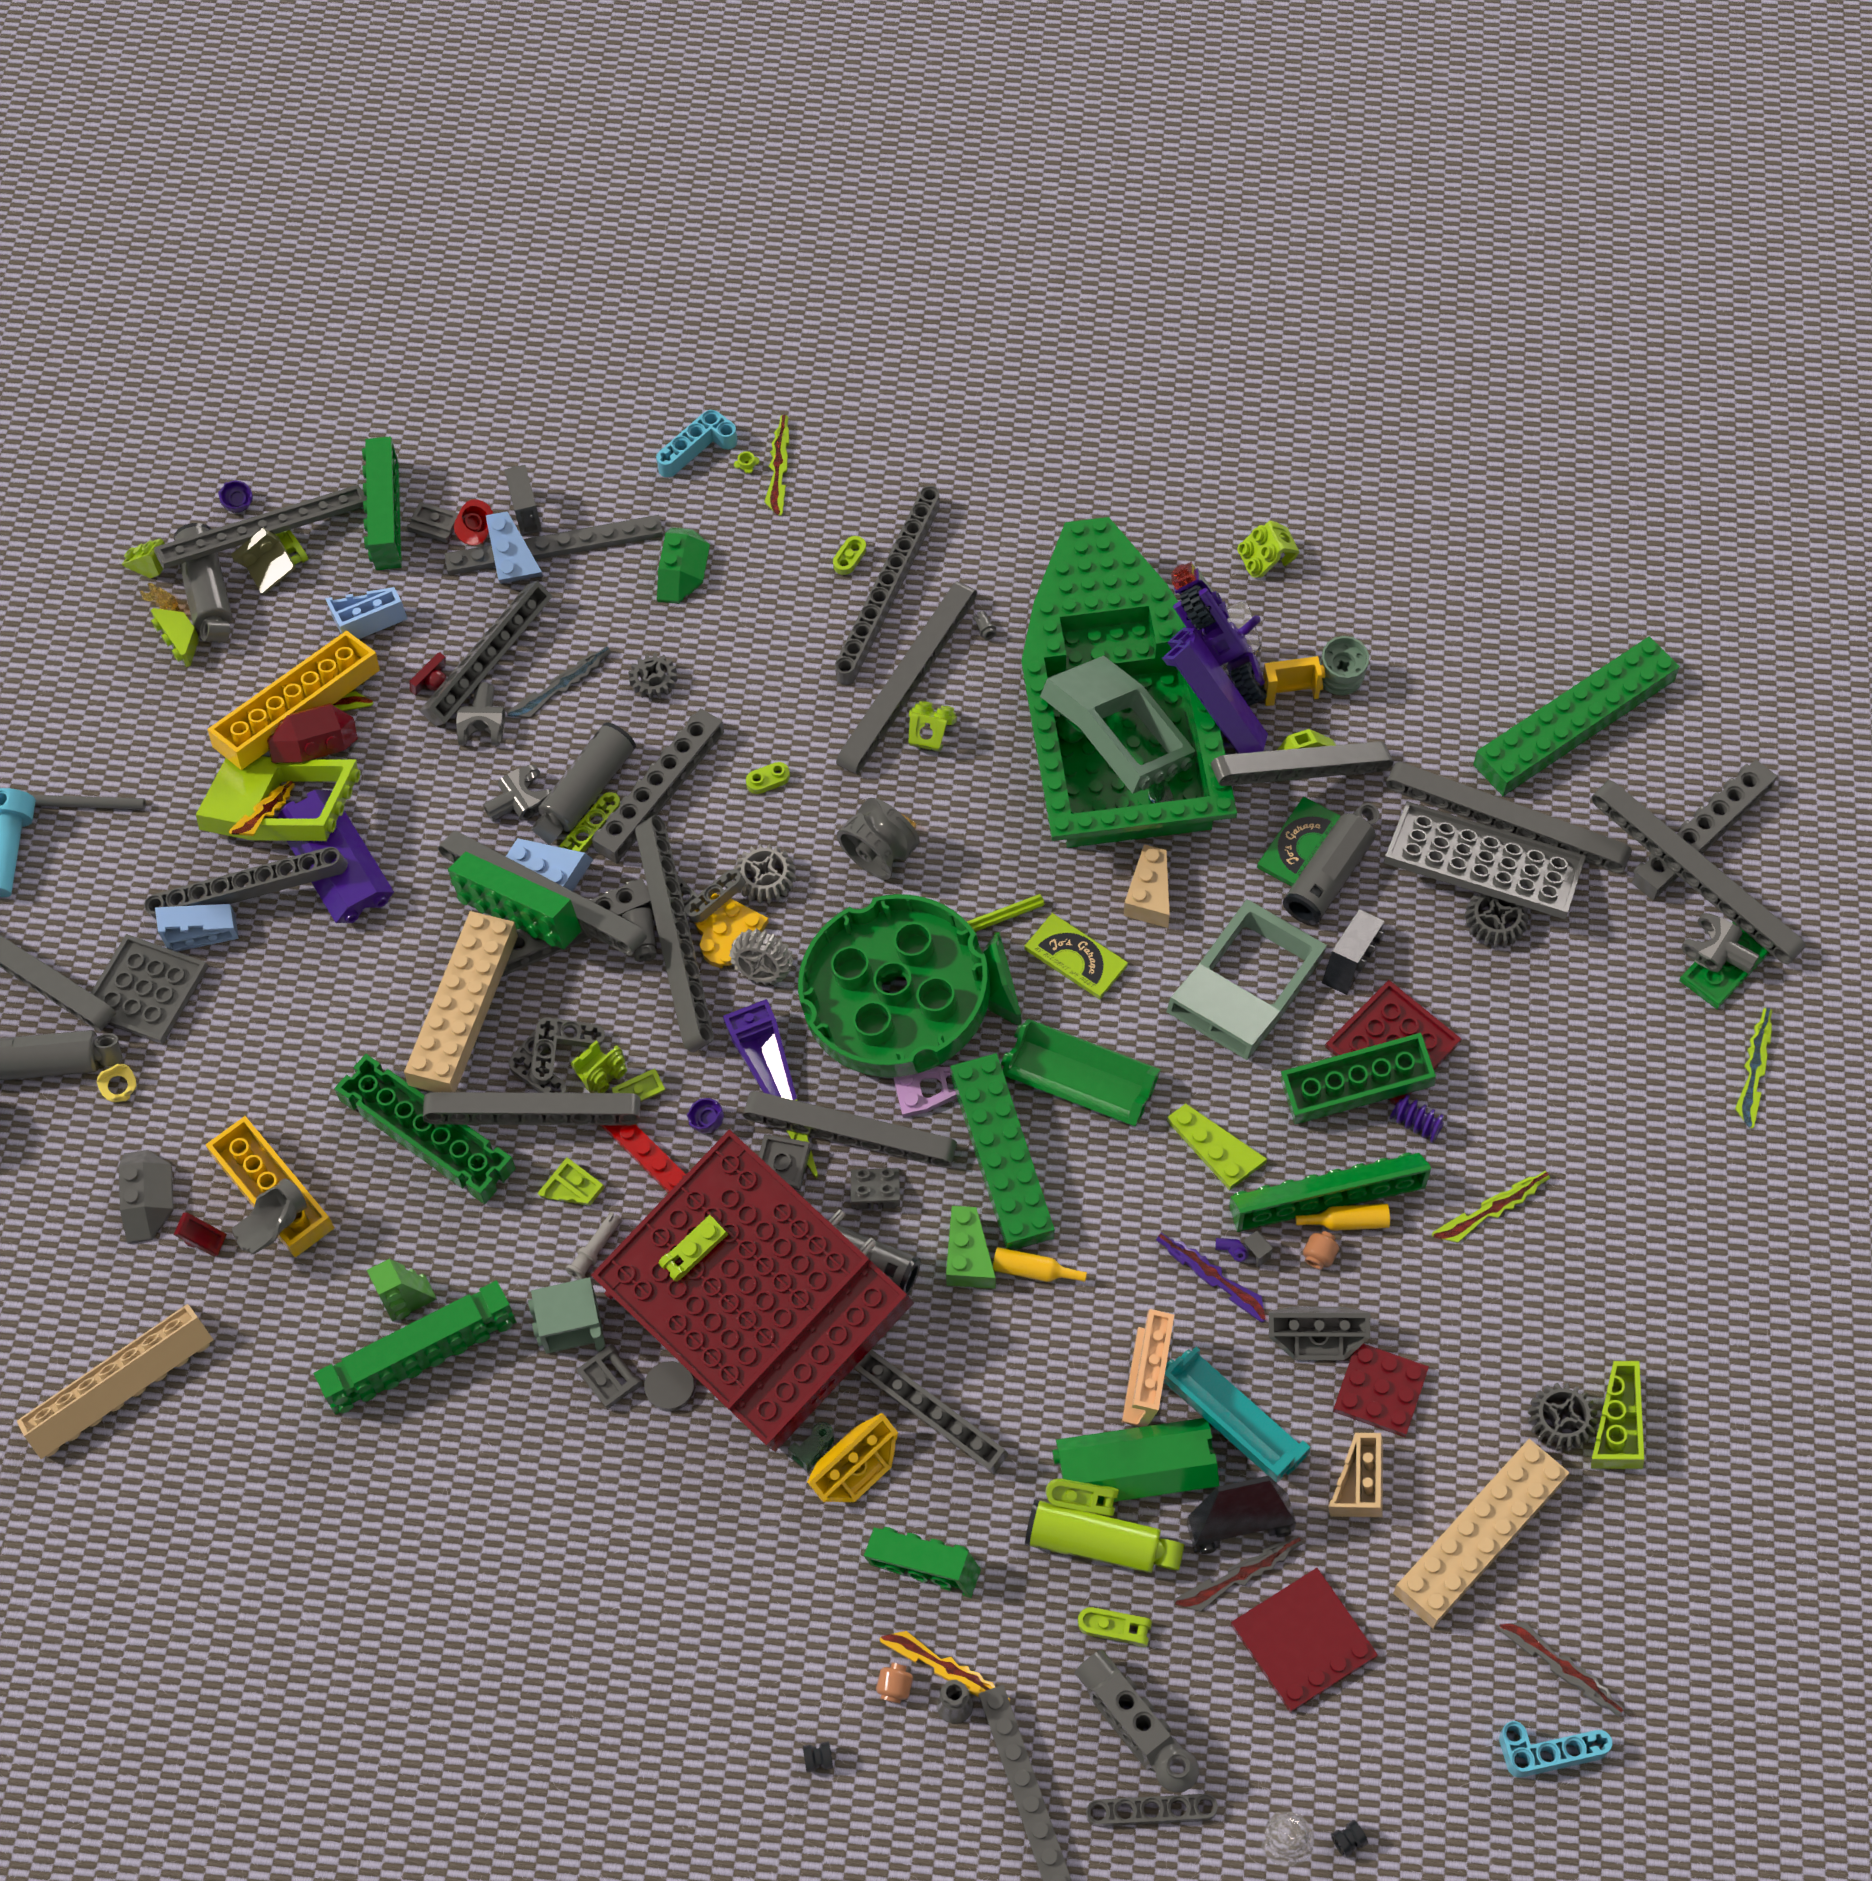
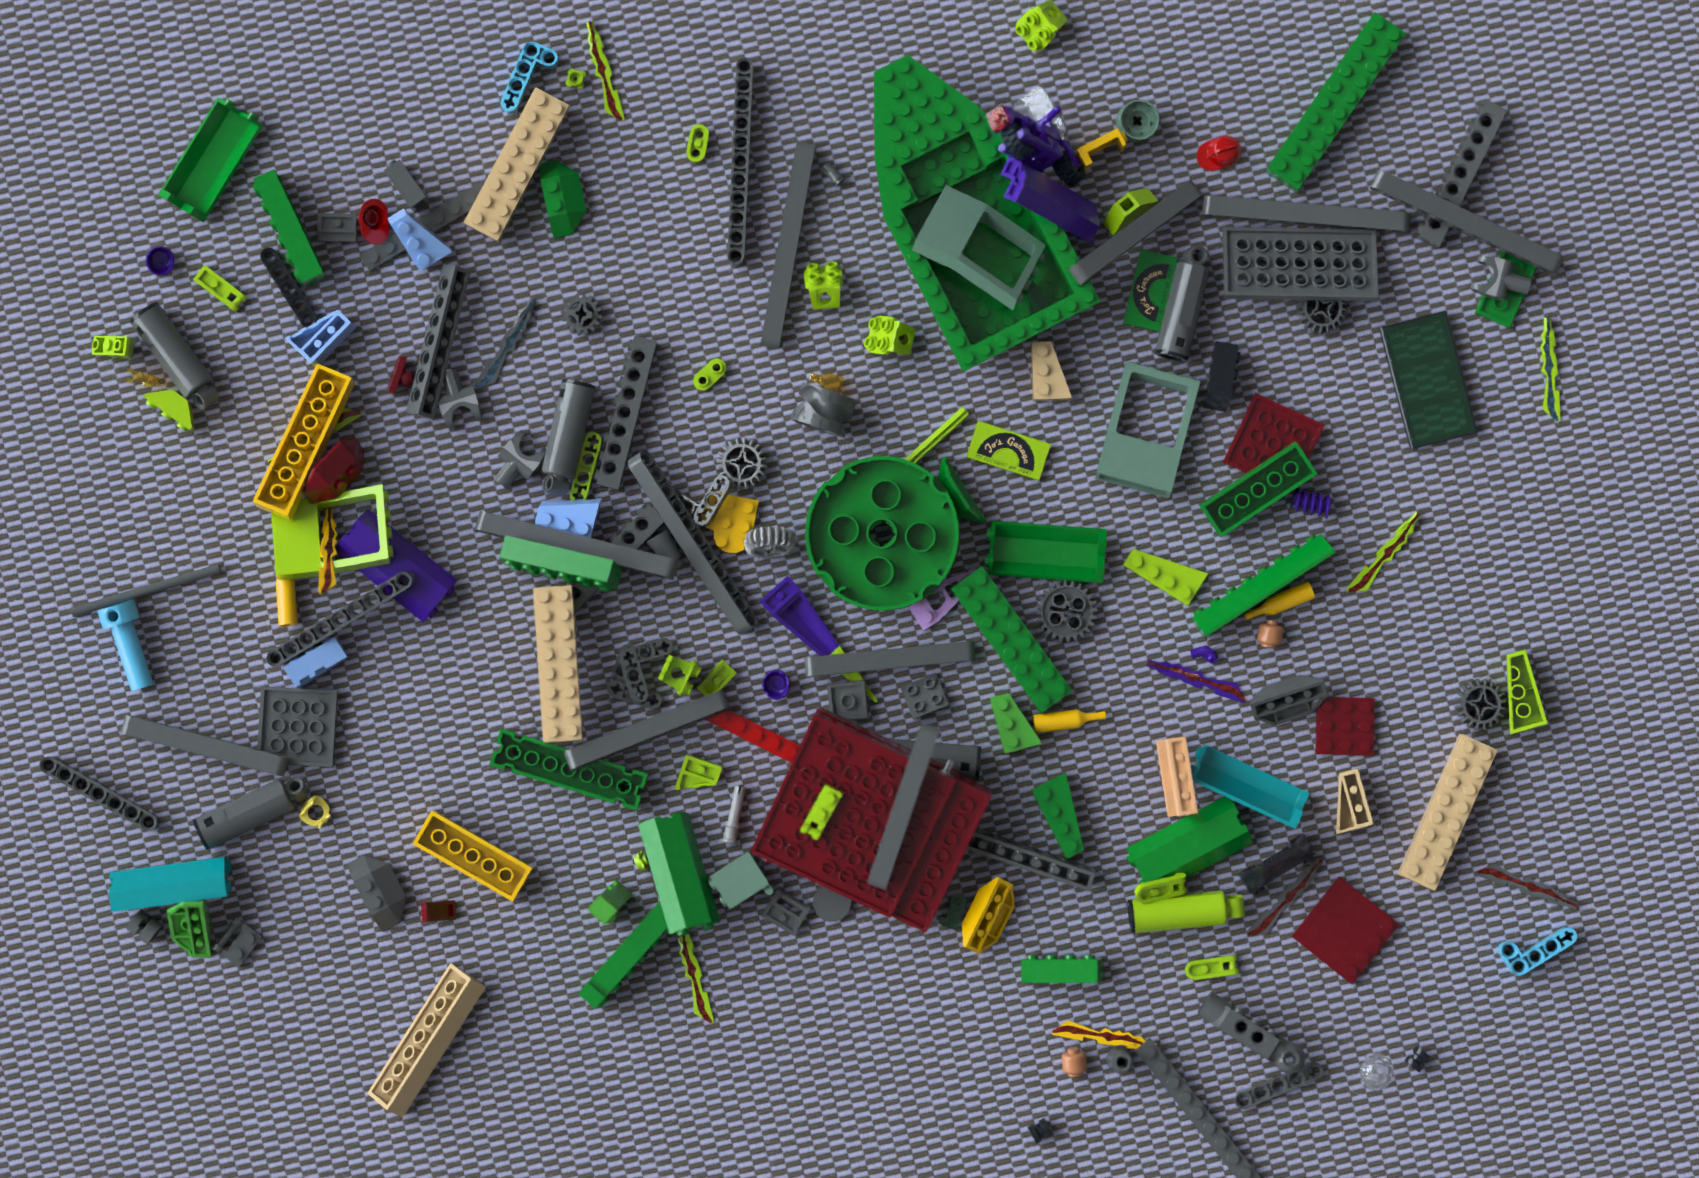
camera: 25 degrees left, 25 degrees up
dark grey plate [154,484,367,569] -> none
olive bracket [231,528,295,594] -> none
dark grey hair [231,1179,307,1255] -> none
dark grey slope [1244,1231,1273,1267] -> none
none -> green panel [158,98,264,223]
none -> black beam [260,247,319,327]
none -> yellow piece [276,579,298,627]
none -> tan brick [464,87,570,243]
none -> lime plate [634,851,650,870]
none -> green panel [638,812,720,937]
none -> lime sword [678,934,714,1023]
none -> lime piece [864,316,916,355]
none -> dark grey beam [867,723,940,890]
none -> green wedge [1031,772,1084,859]
none -> dark grey gear [1035,580,1098,643]
none -> red piece [1196,136,1242,171]
none -> clear green door [1379,310,1478,450]

